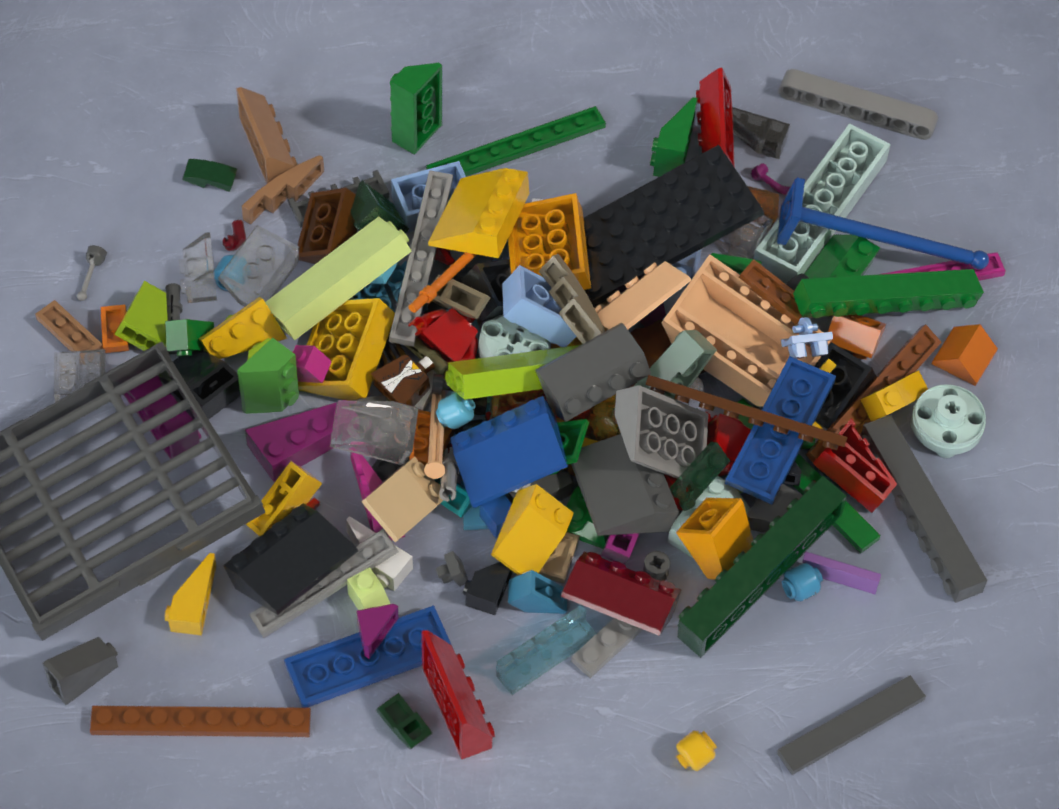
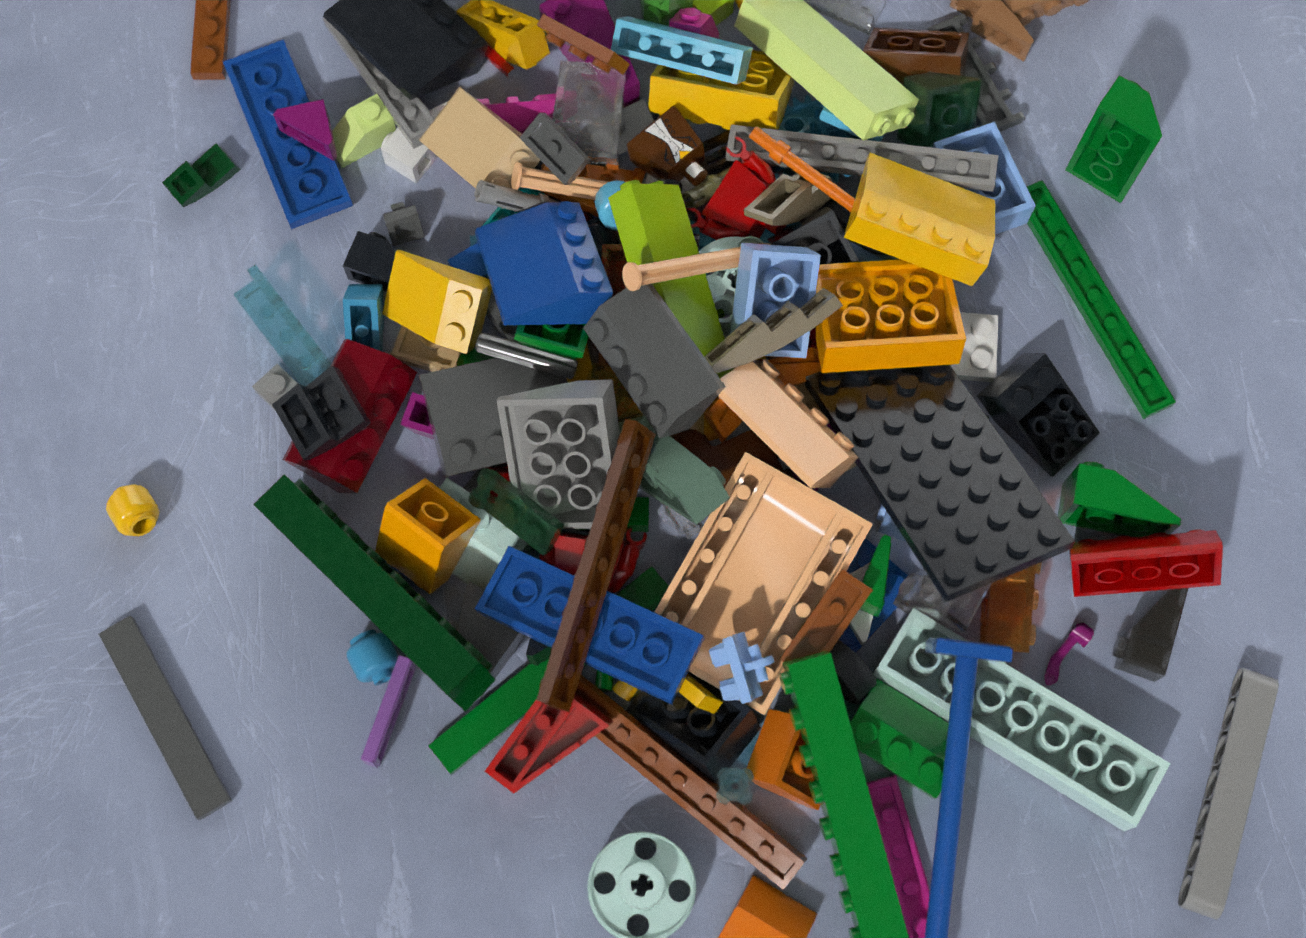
camera: 90 degrees right, 15 degrees up
red slope [422,630,495,760] -> none
dark grey wheel [643,551,670,581] -> none
yellow slope [860,370,928,422] -> none
dark grey brick [861,415,987,603] -> none
none -> black slope [272,366,371,461]
none -> dark grey axle [476,332,578,379]
none -> dark grey plate [520,112,591,185]
none -> dark orange plate [537,14,630,75]
none -> medium azure brick [611,16,753,85]
none -> light nougat axle [622,243,771,291]
none -> clear light blue plate [716,768,754,805]
none -> black slope [977,353,1100,477]

